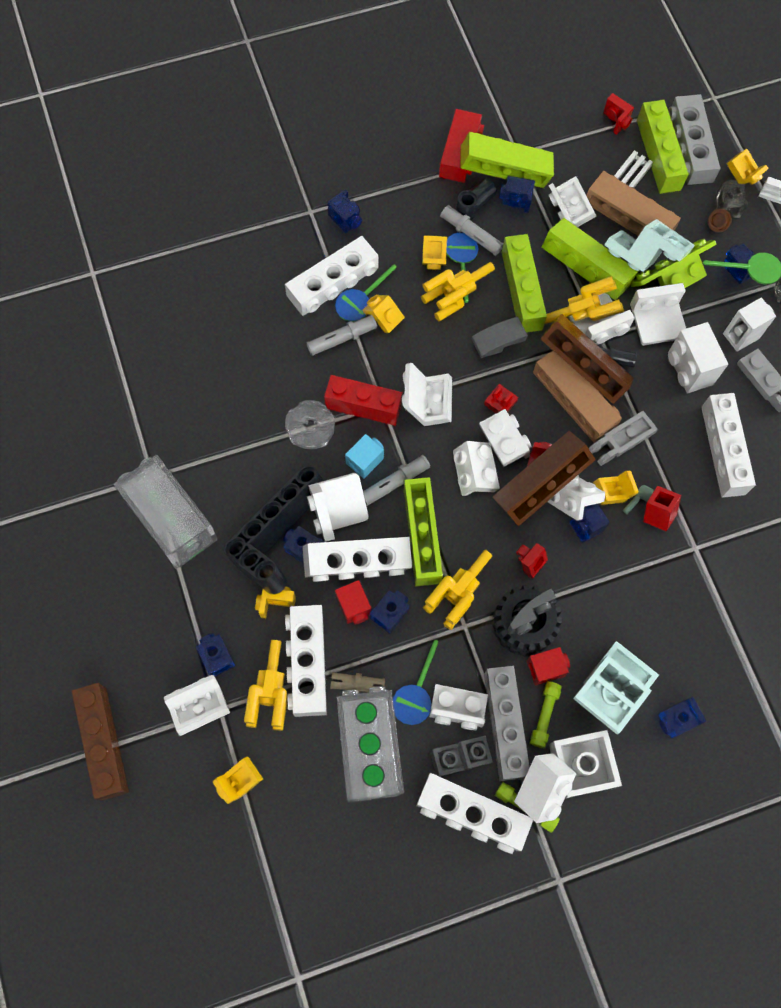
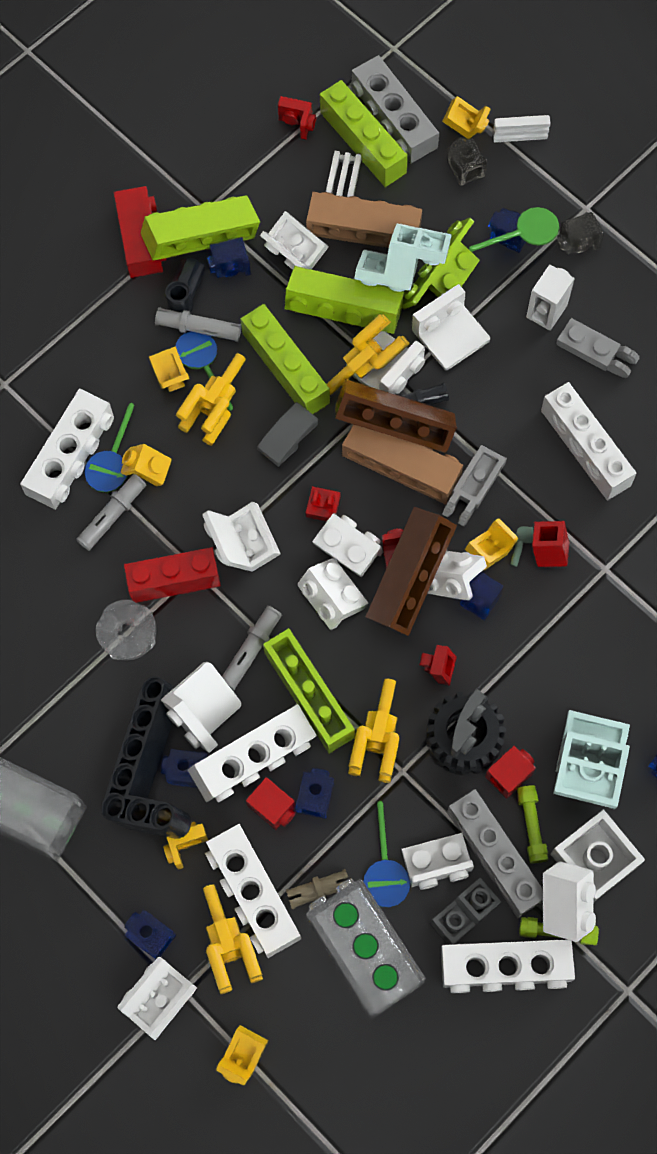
camera: 20 degrees left, 0 degrees up
reddish brown brick [72,683,129,801] -> none
clear blue brick [328,189,362,233] -> none
medium azure brick [345,434,384,479] -> none
white brick [668,322,728,394] -> none
reddish brown plate [708,209,732,232] -> none

